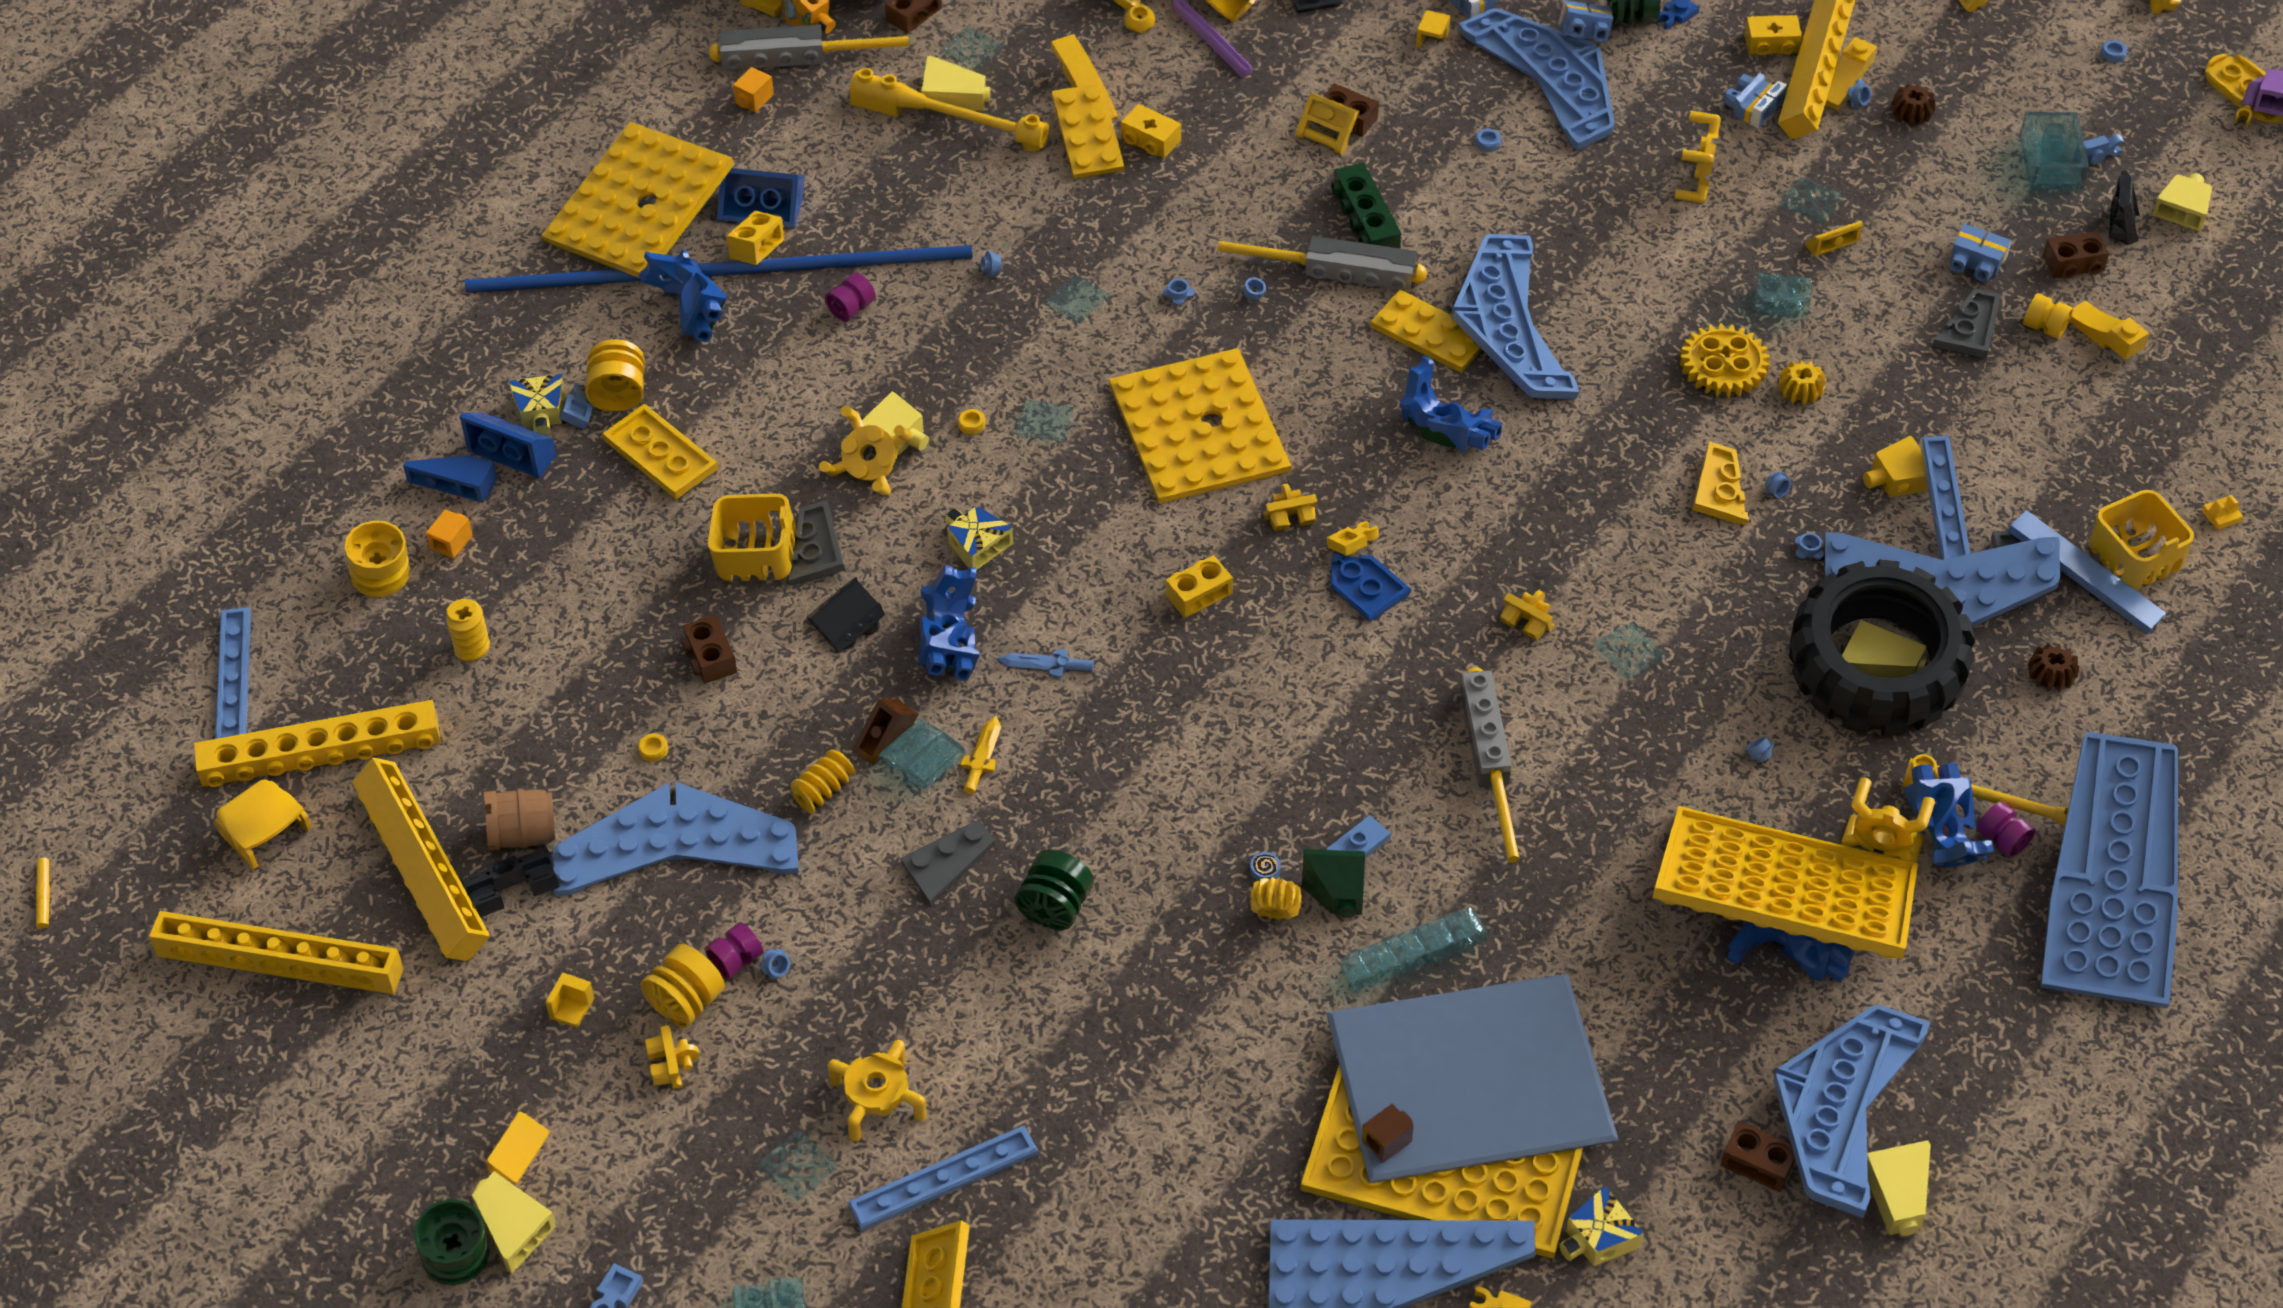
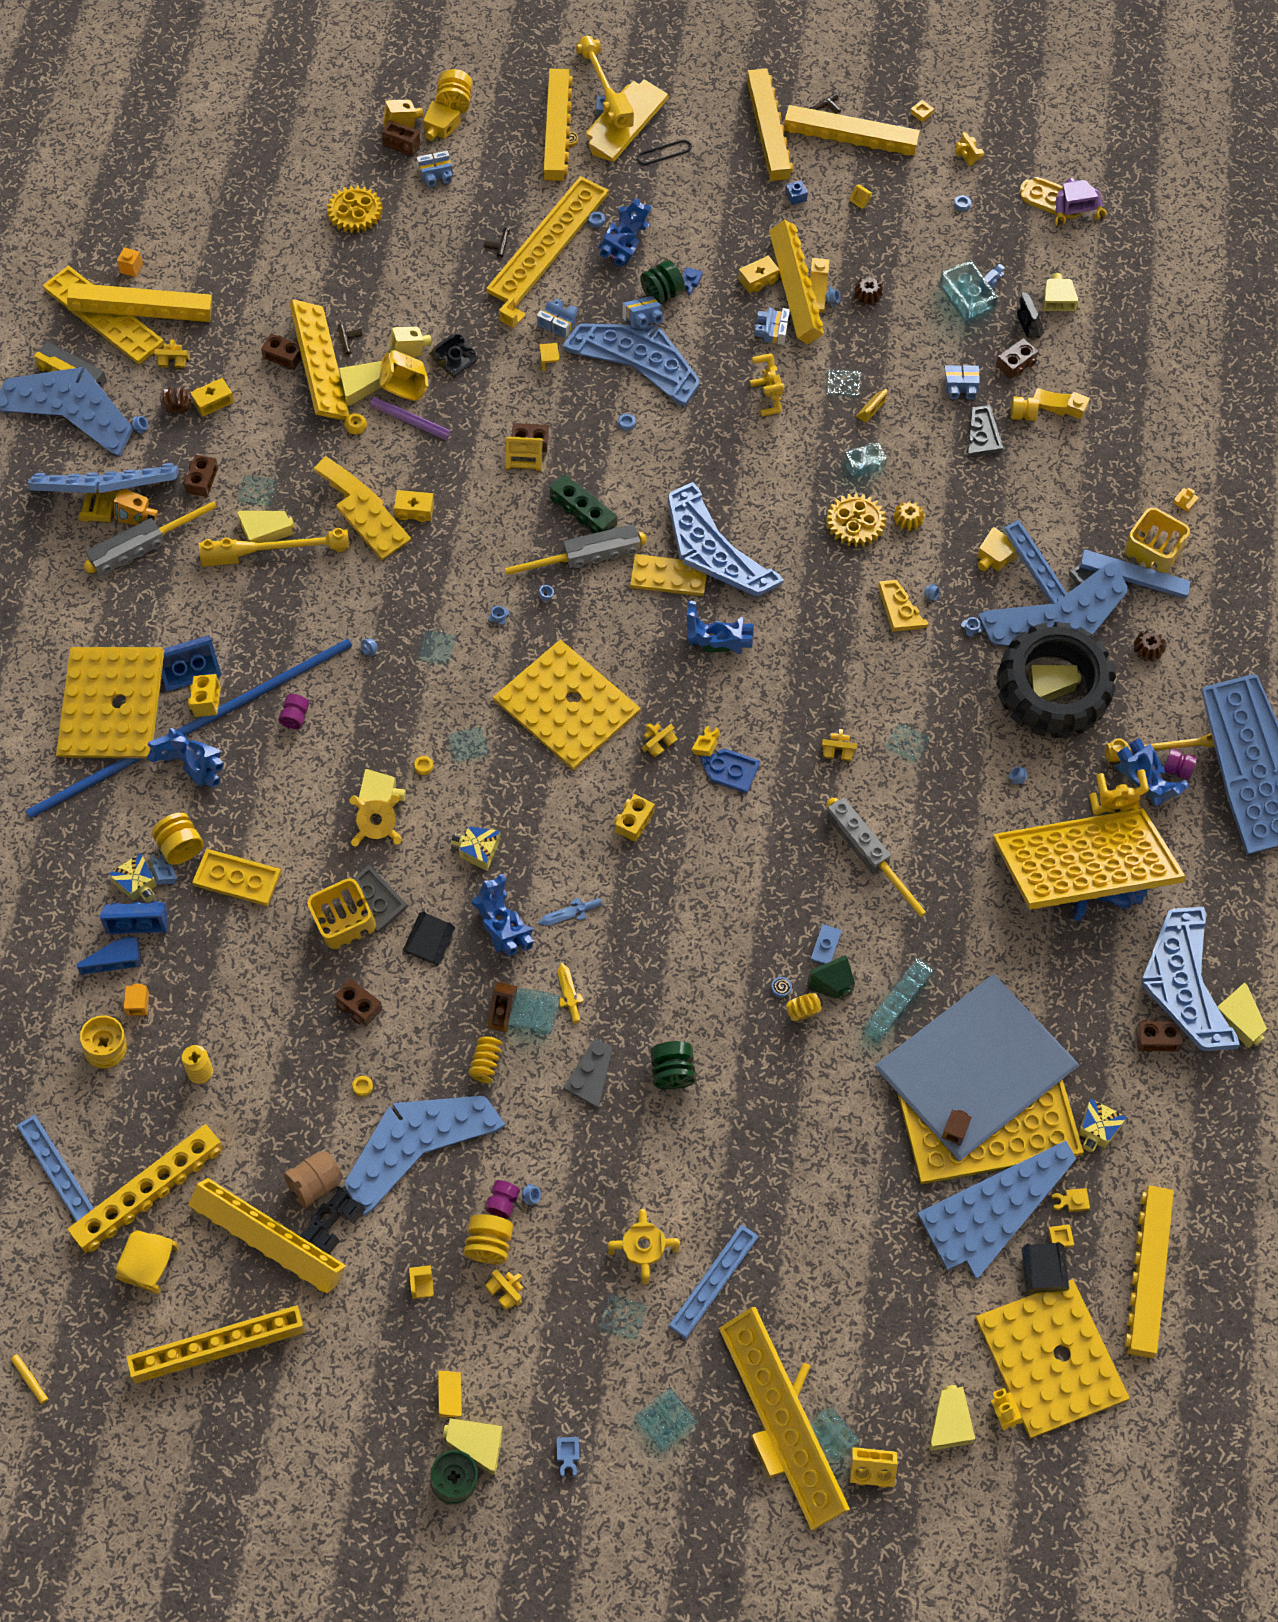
camera: 30 degrees left, 10 degrees up
light orange brick [733,67,774,113] -> none

